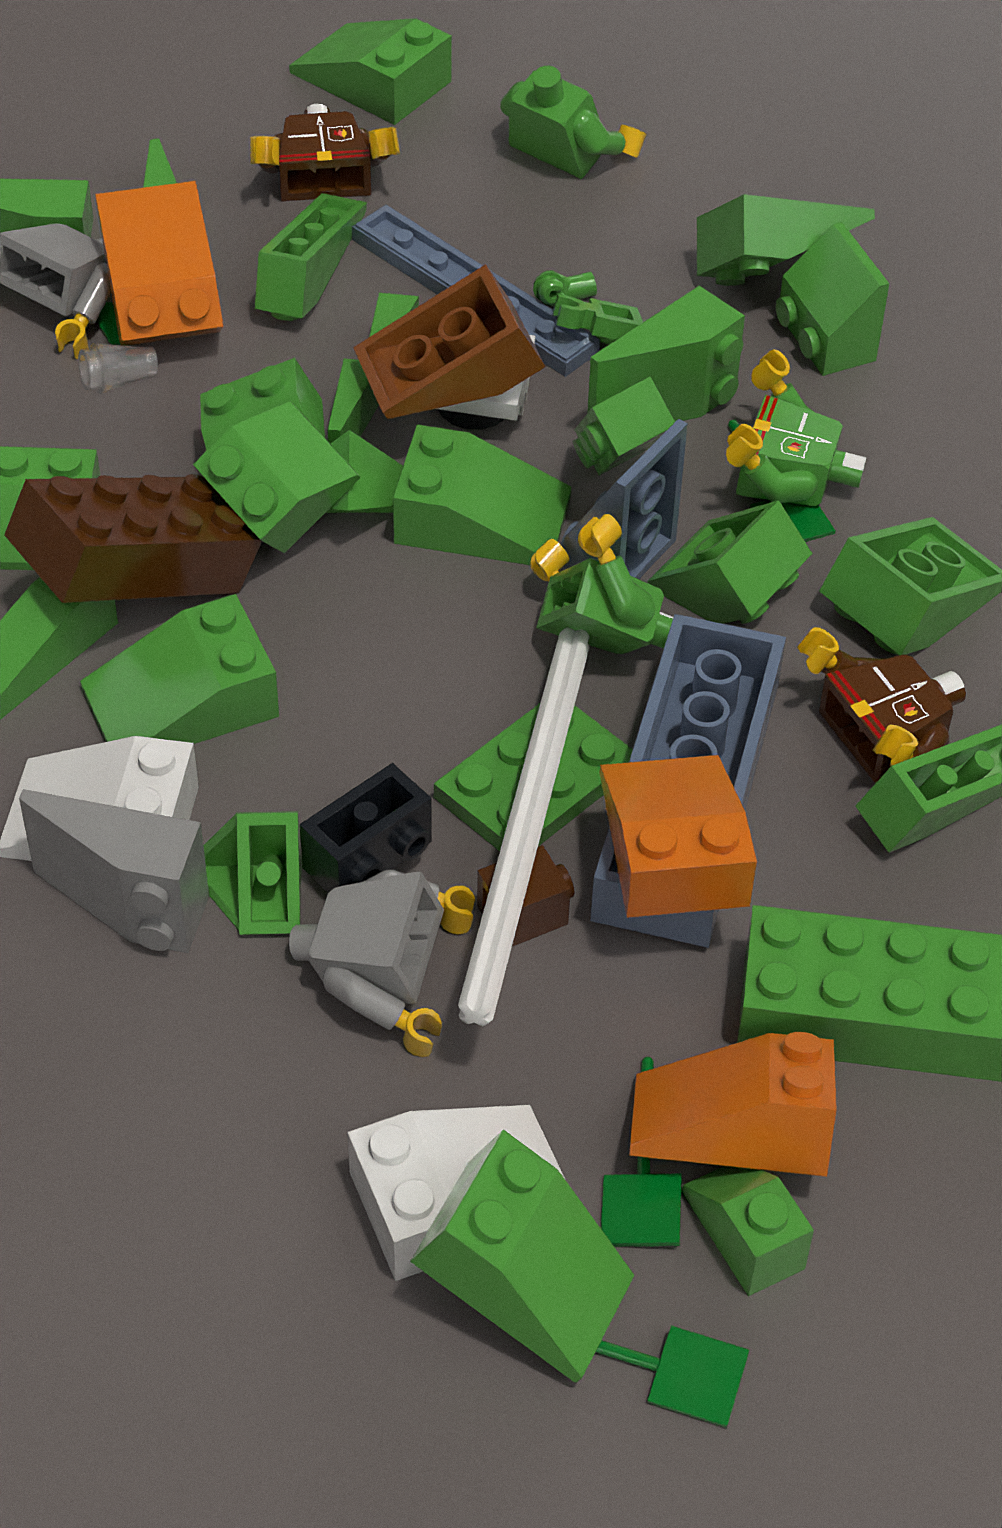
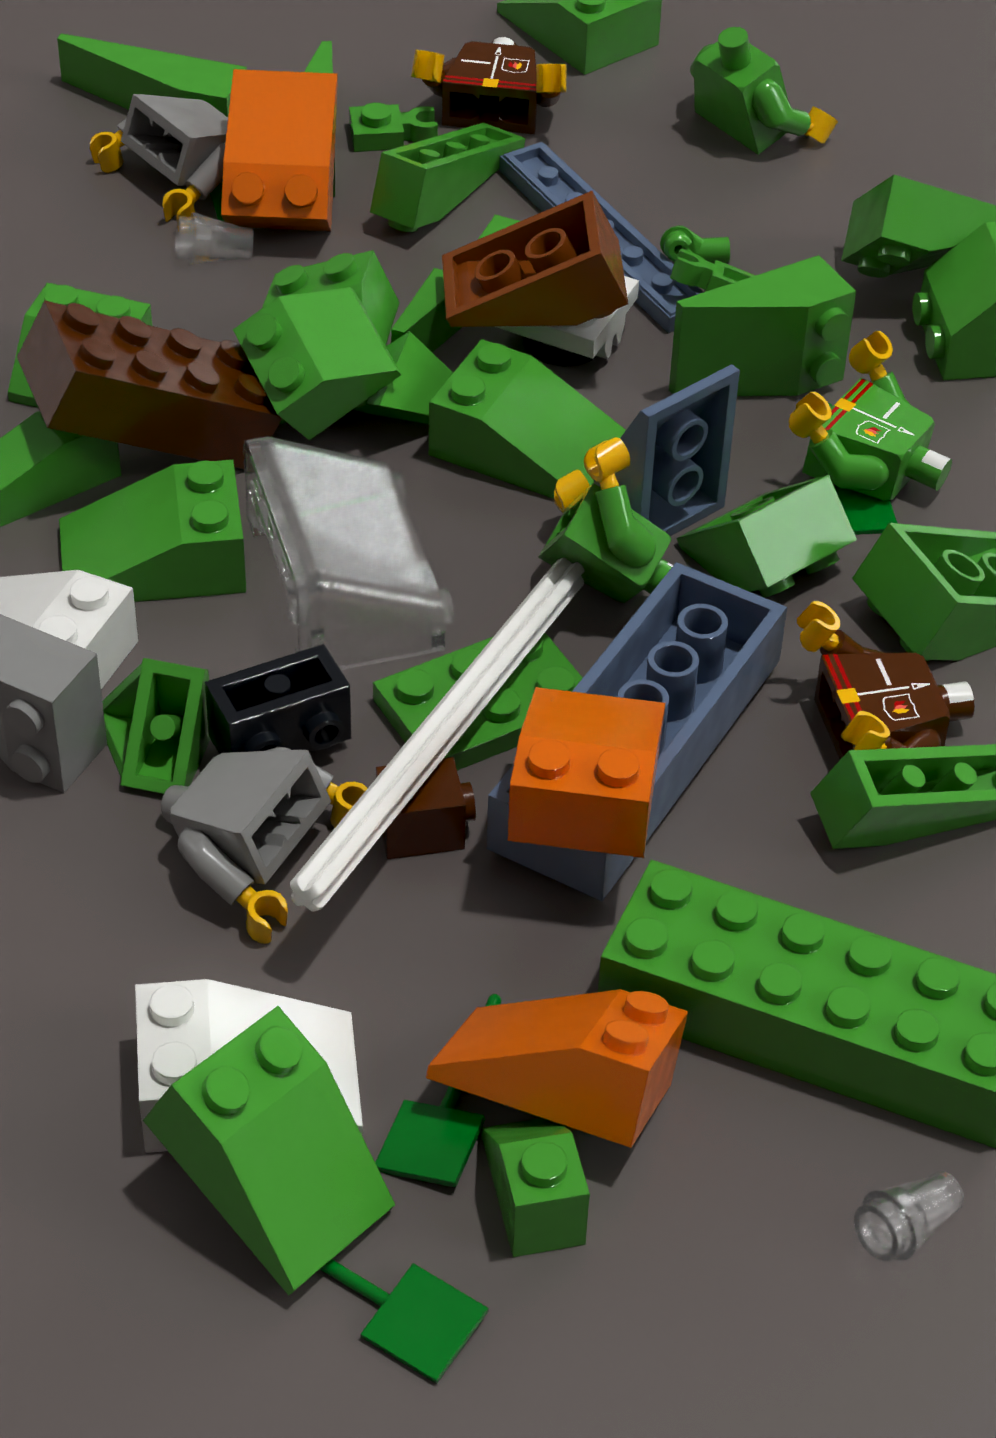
camera: 15 degrees right, 5 degrees down
bright green brick [573,377,675,476] -> none
none -> clear windscreen [243,436,454,670]
none -> bright green plate [349,102,438,152]

